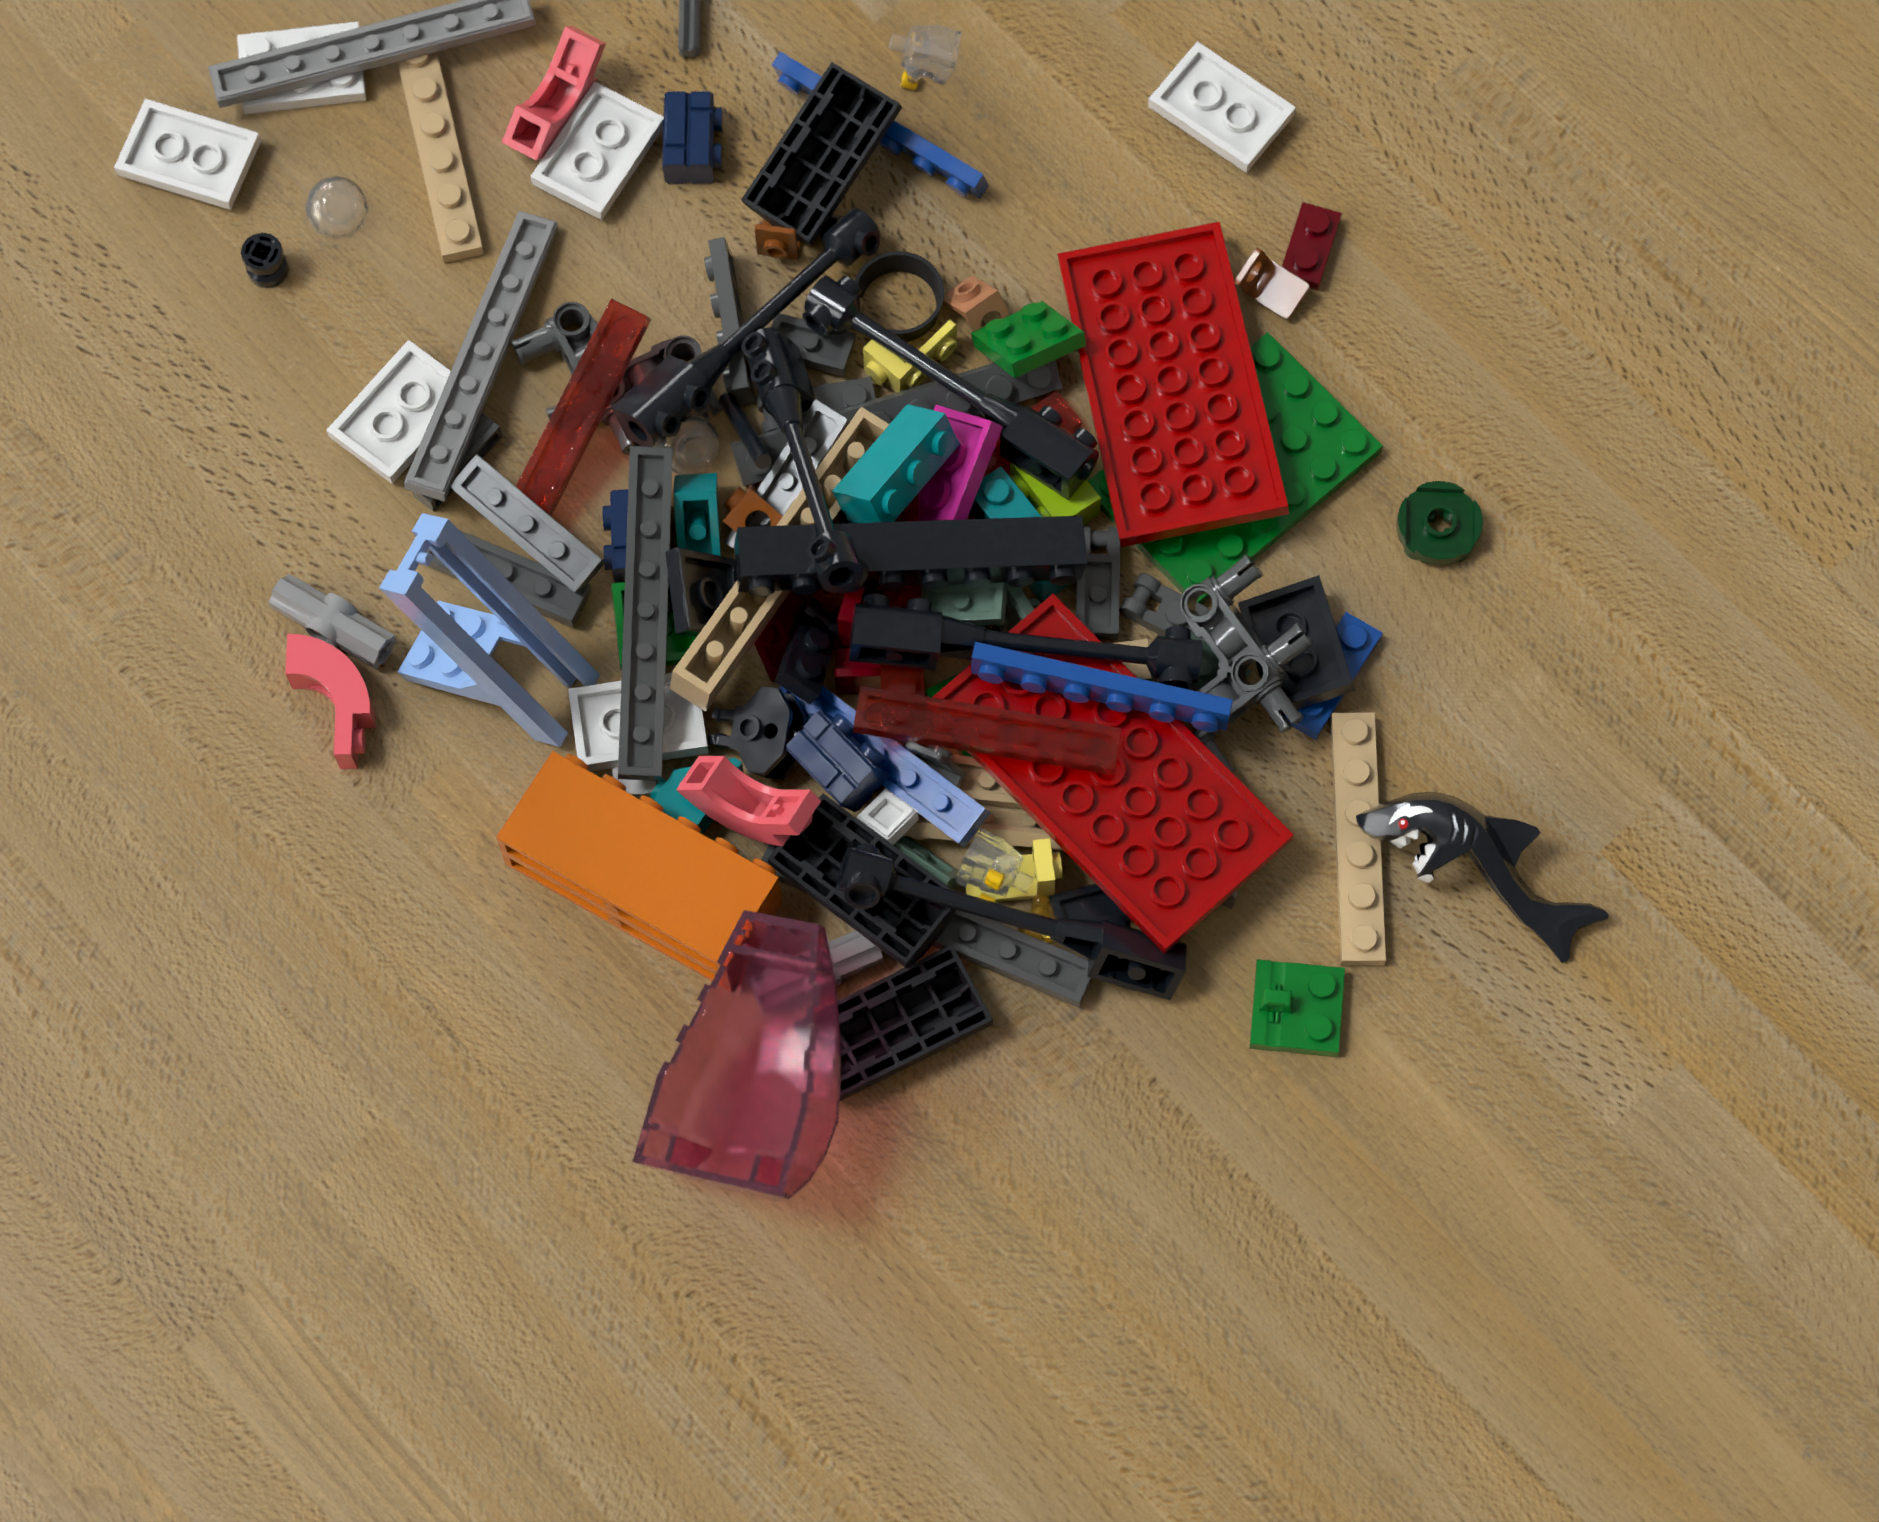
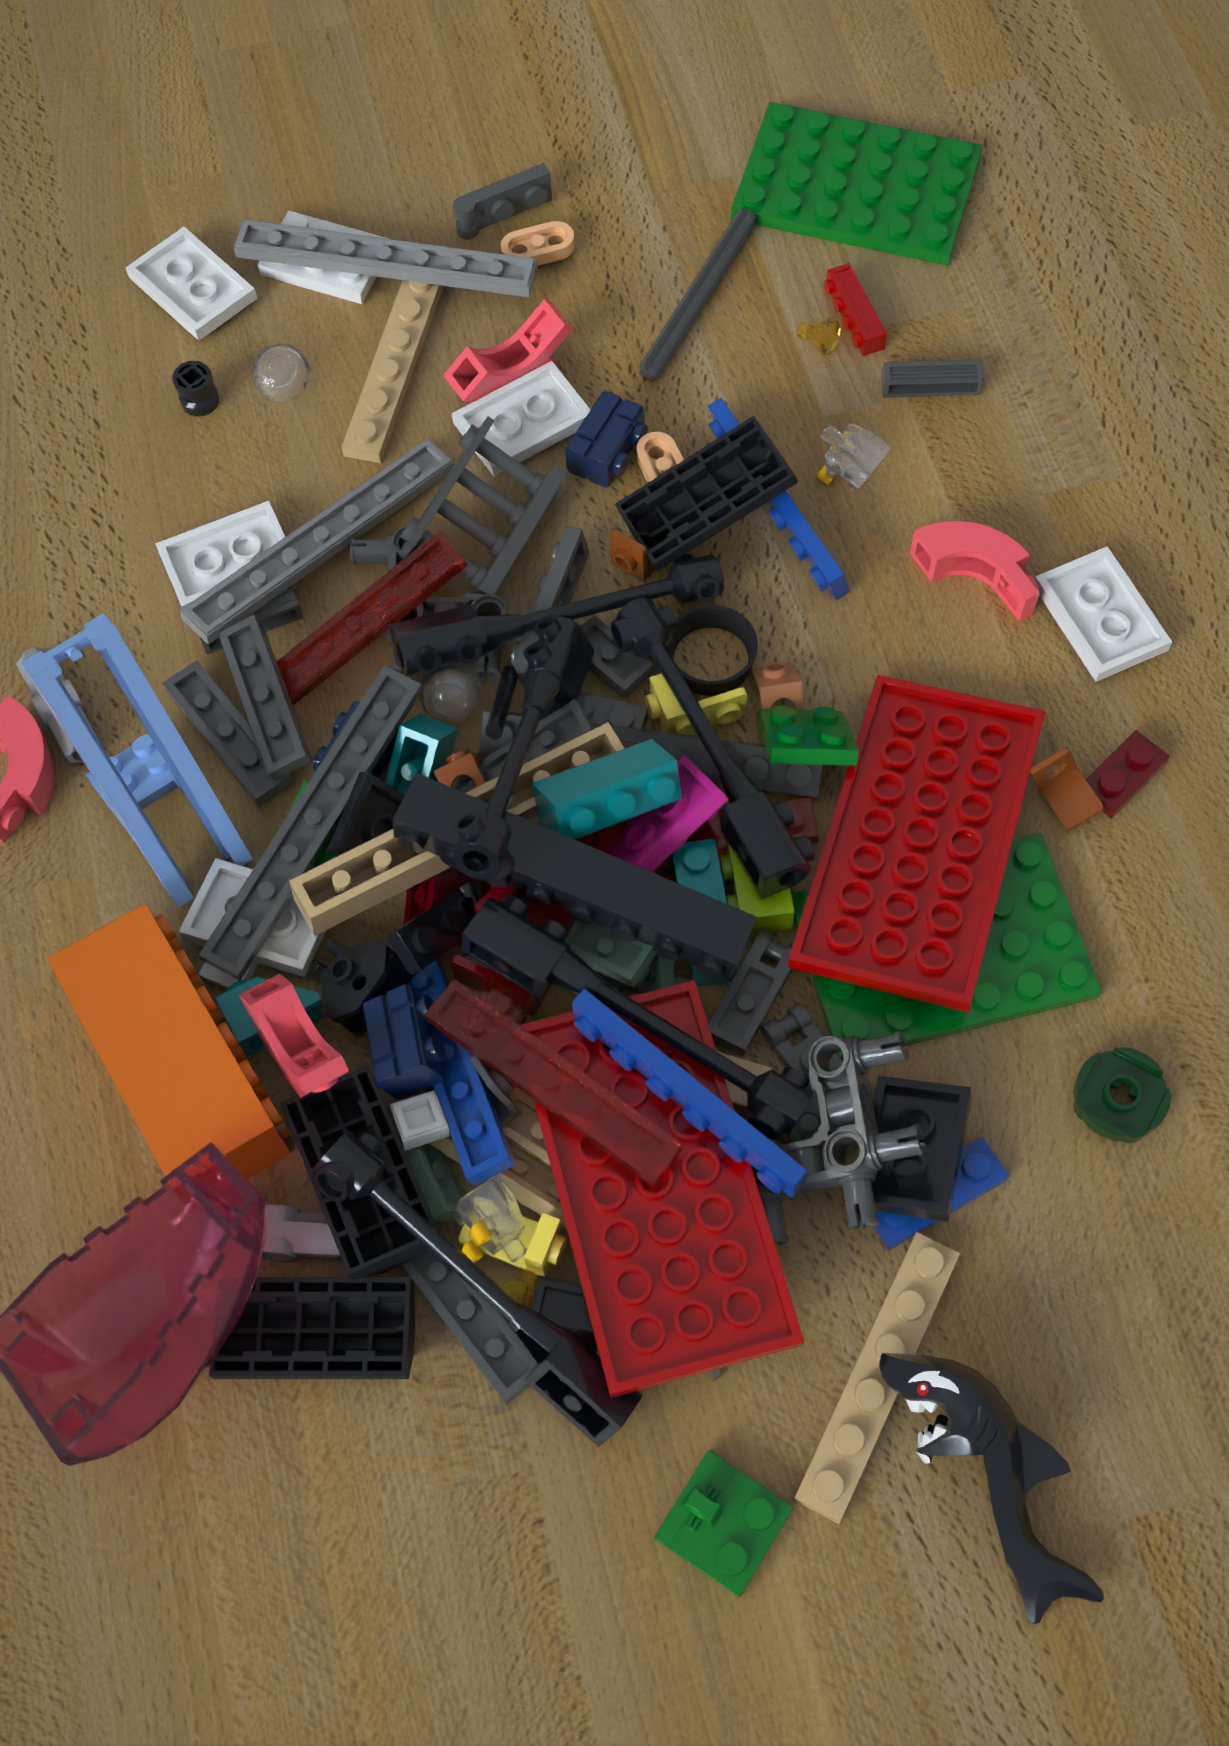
camera: 30 degrees right, 5 degrees down
none -> dark grey fence [398,416,568,595]
none -> light nougat plate [637,432,684,483]
none -> coral arch [910,521,1040,622]

